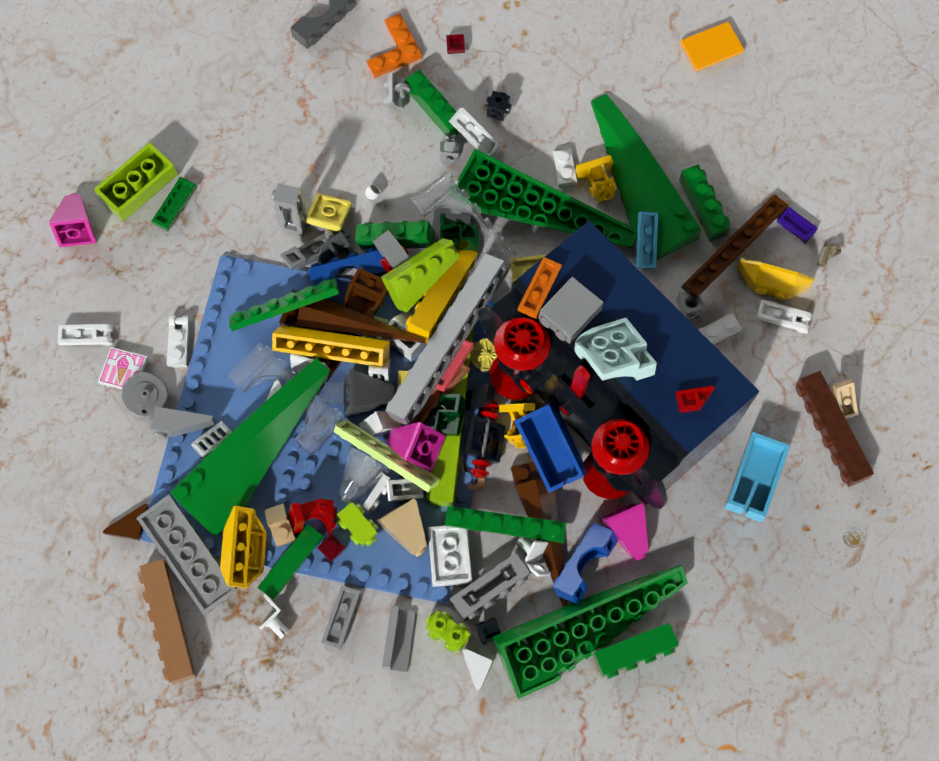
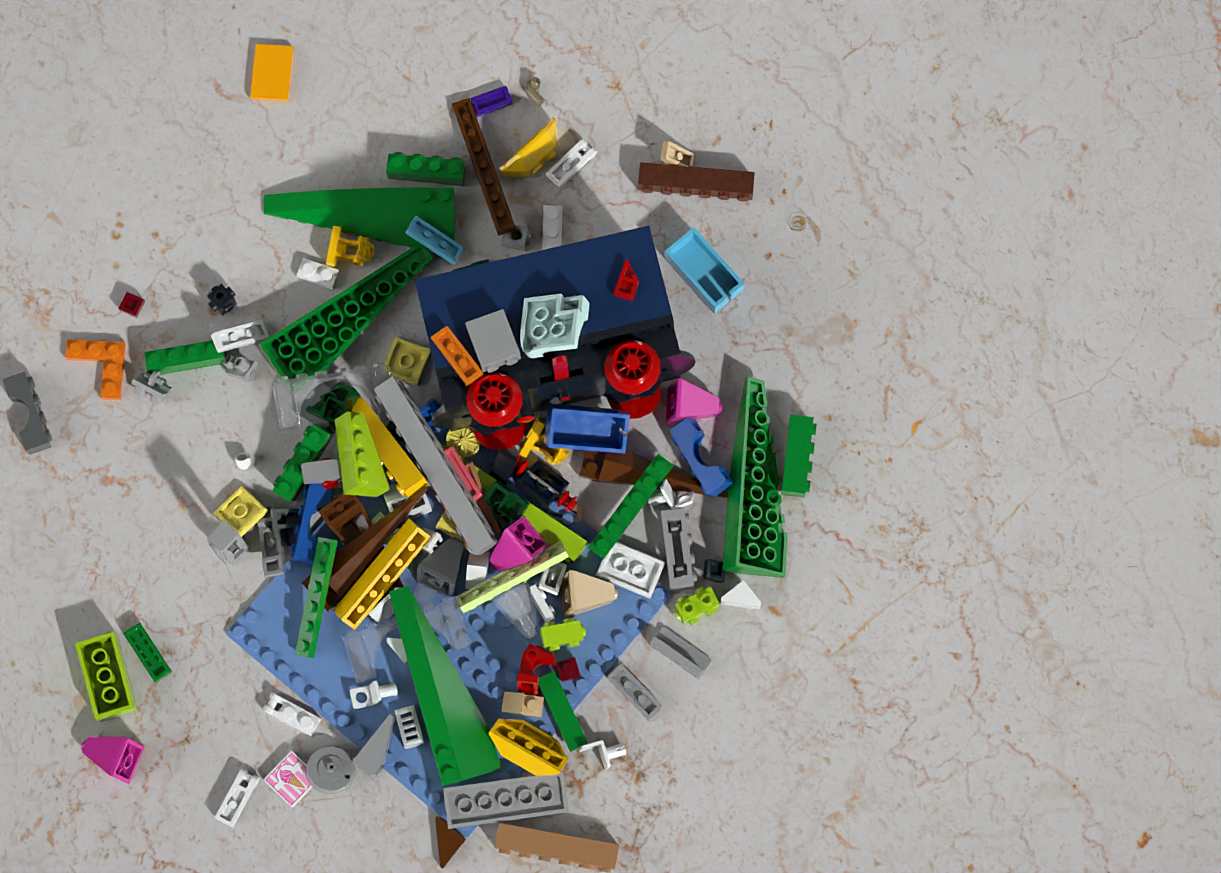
camera: 60 degrees left, 5 degrees up
none -> white bracket [350,681,397,709]

